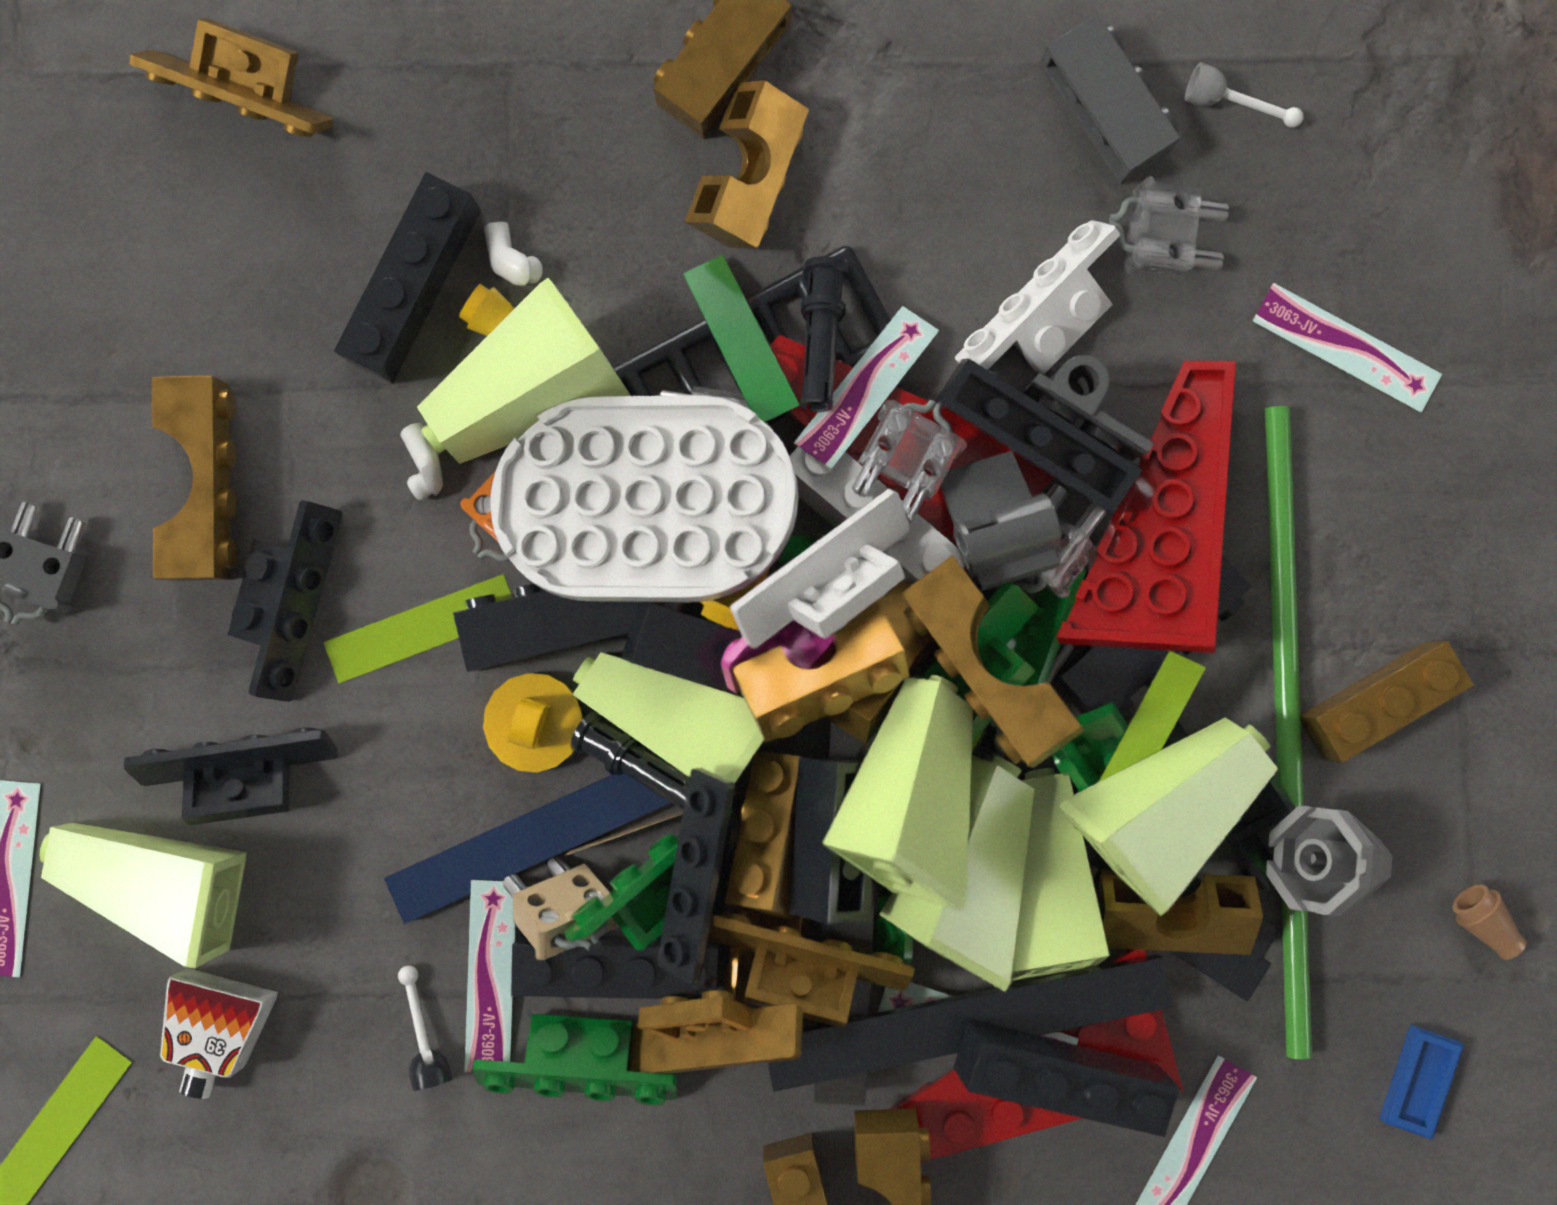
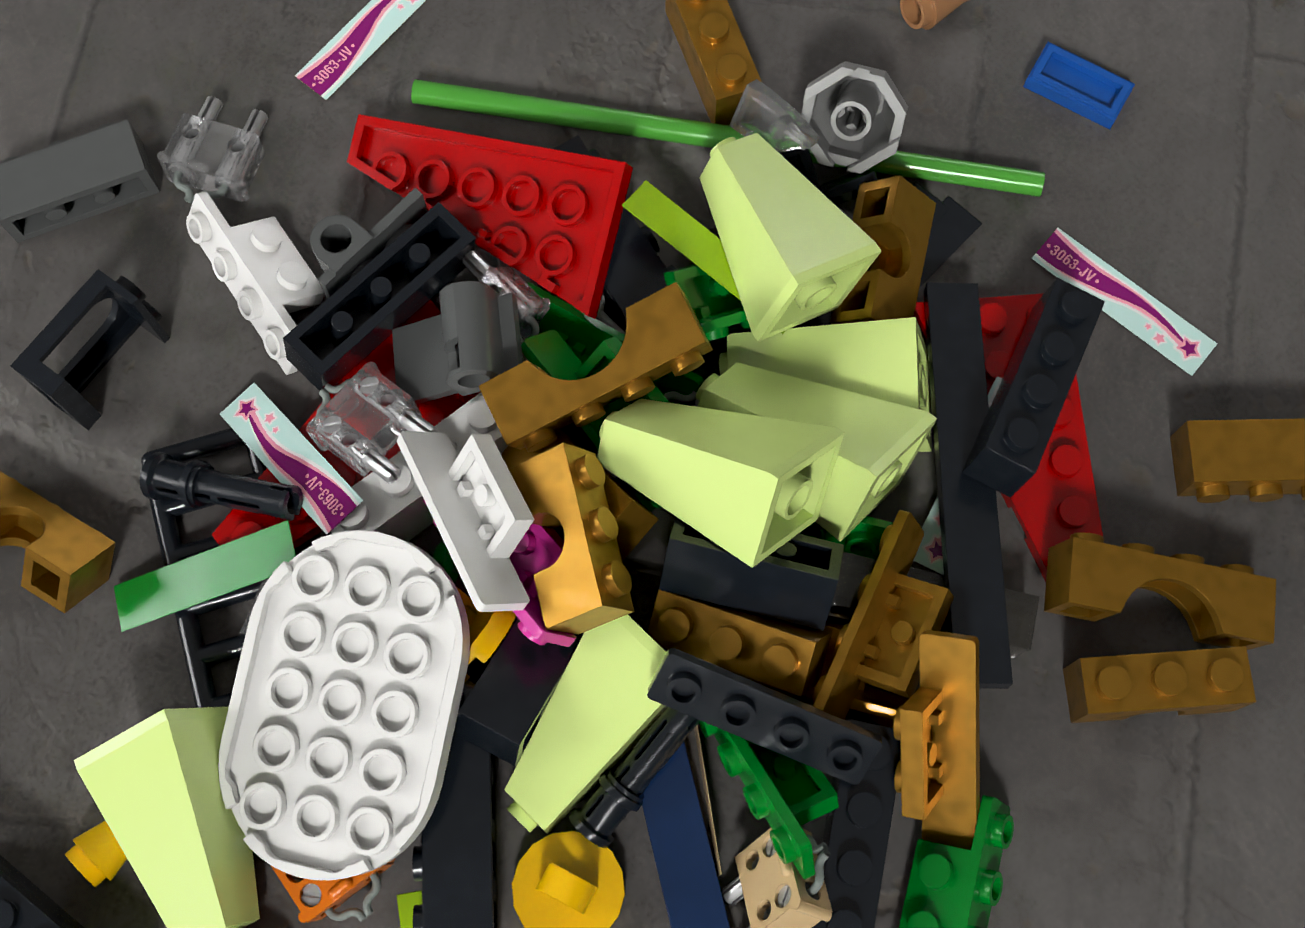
camera: 80 degrees left, 15 degrees down
white arm [484,222,543,286] -> none
hinge [1184,62,1303,128] -> none
none -> black panel [10,269,170,431]
none -> clear slope [729,79,820,153]

